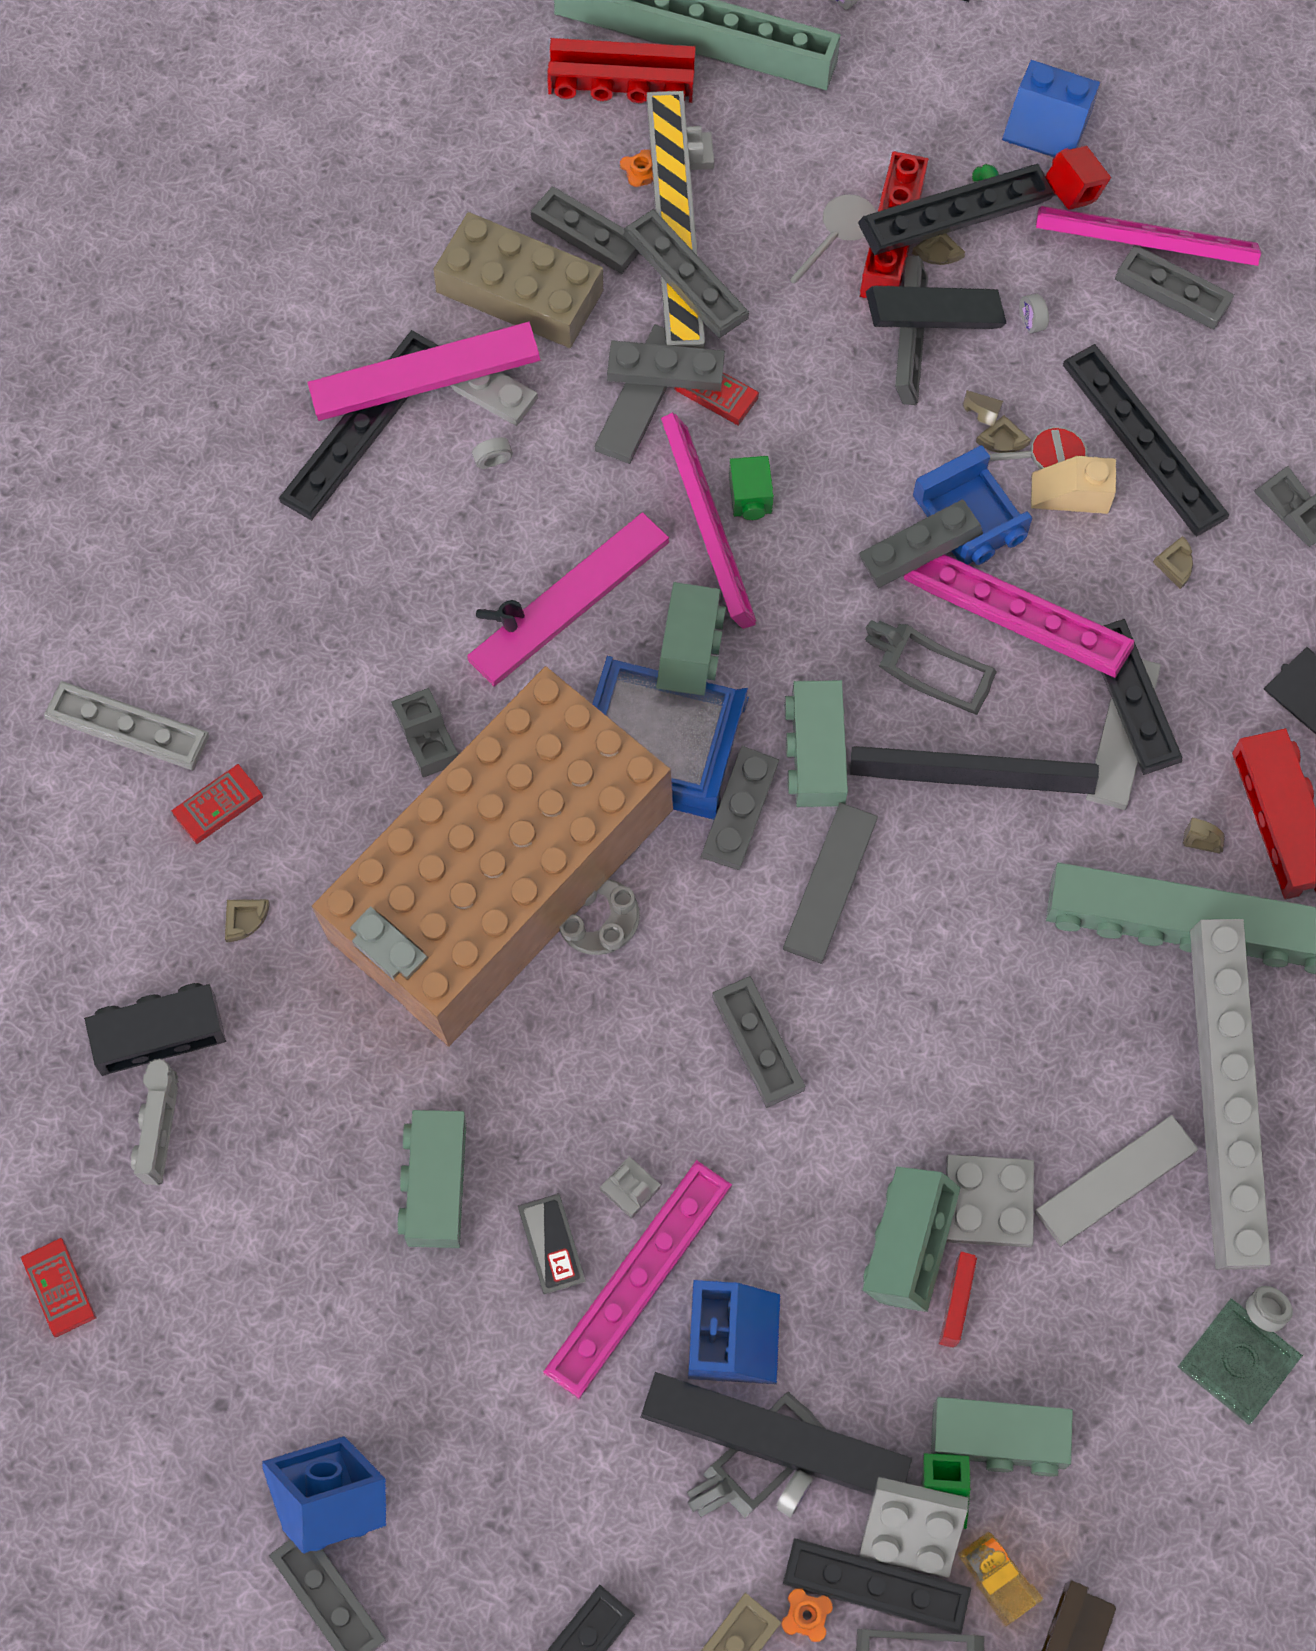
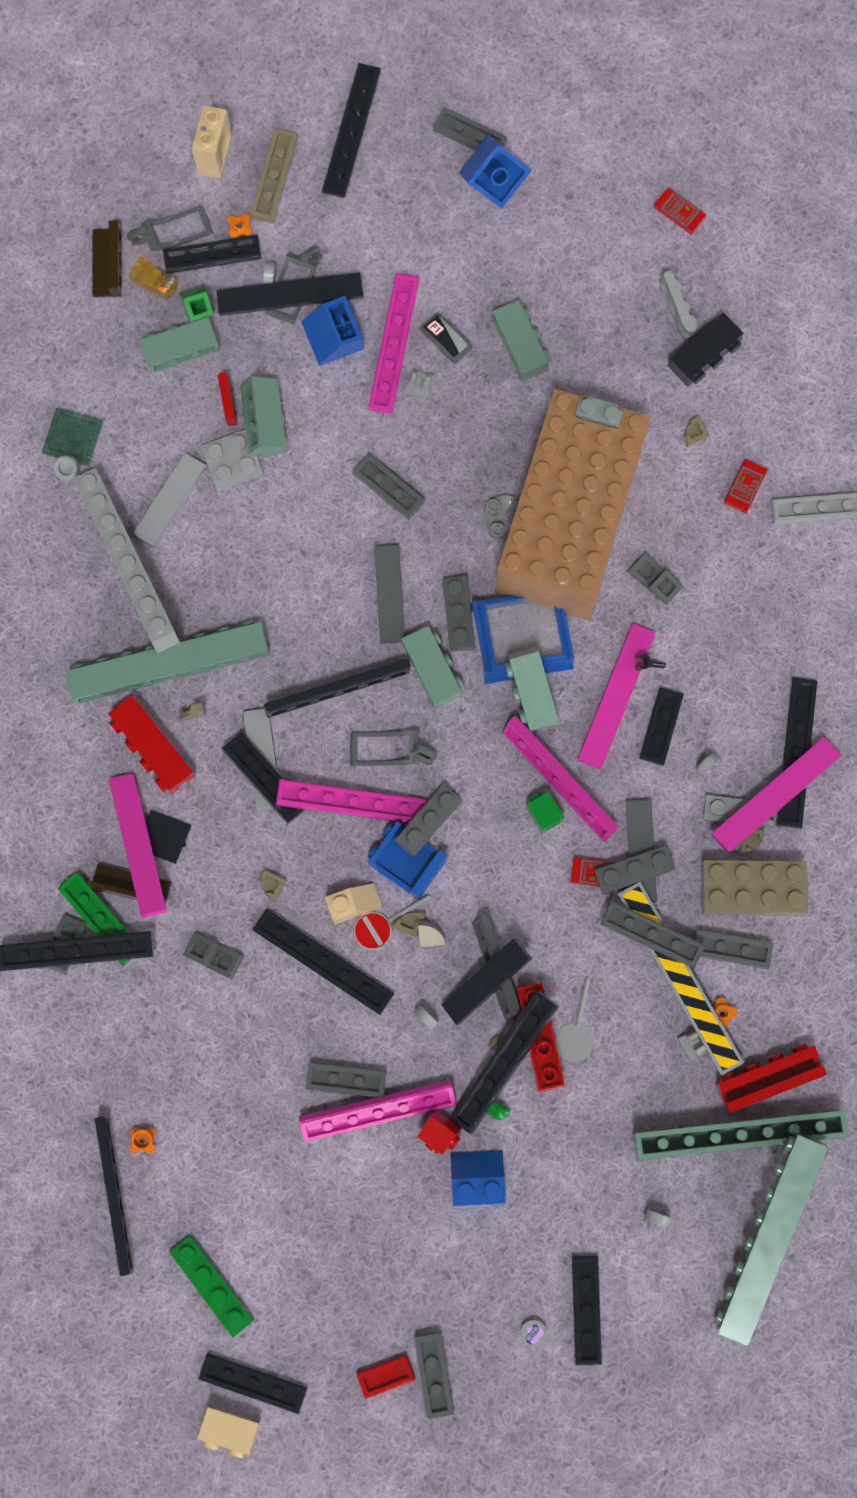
camera: 160 degrees right, 10 degrees up
light grey plate [859,1477,969,1578] -> none
none -> black tile [640,687,684,766]

